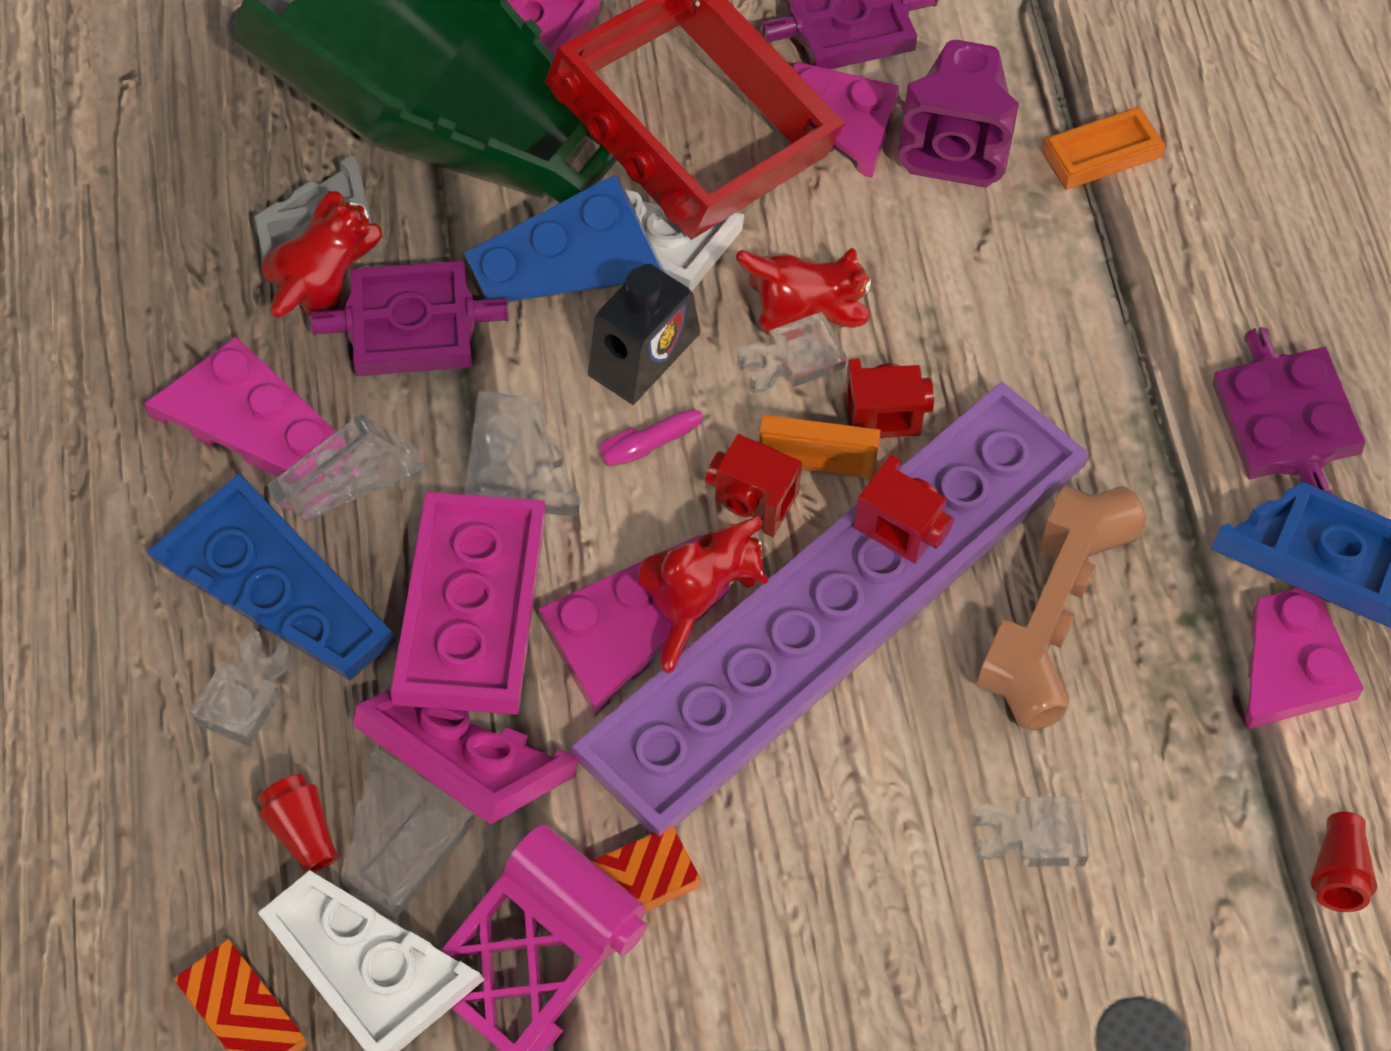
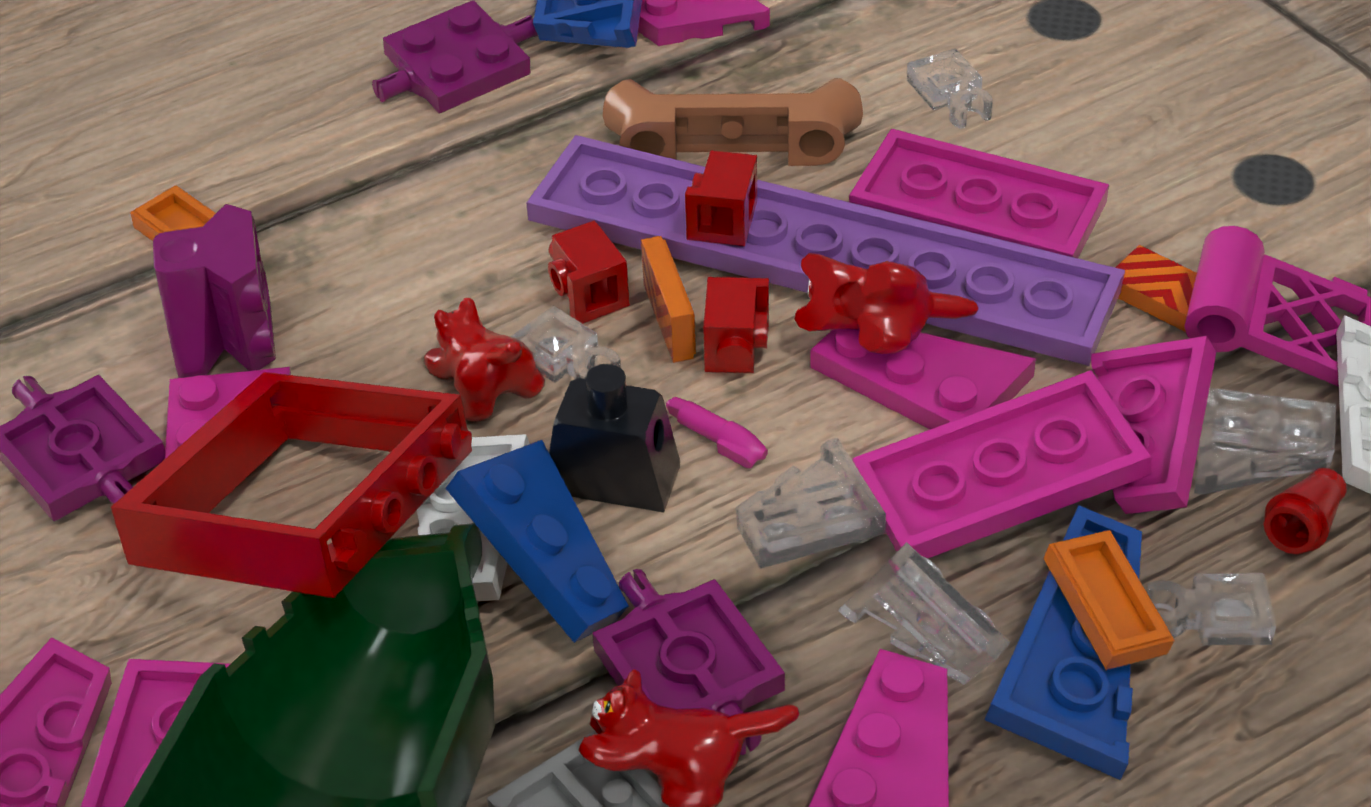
camera: 110 degrees left, 15 degrees down
none -> dark pink plate [849,128,1109,258]
none -> orange tile [1043,530,1175,670]

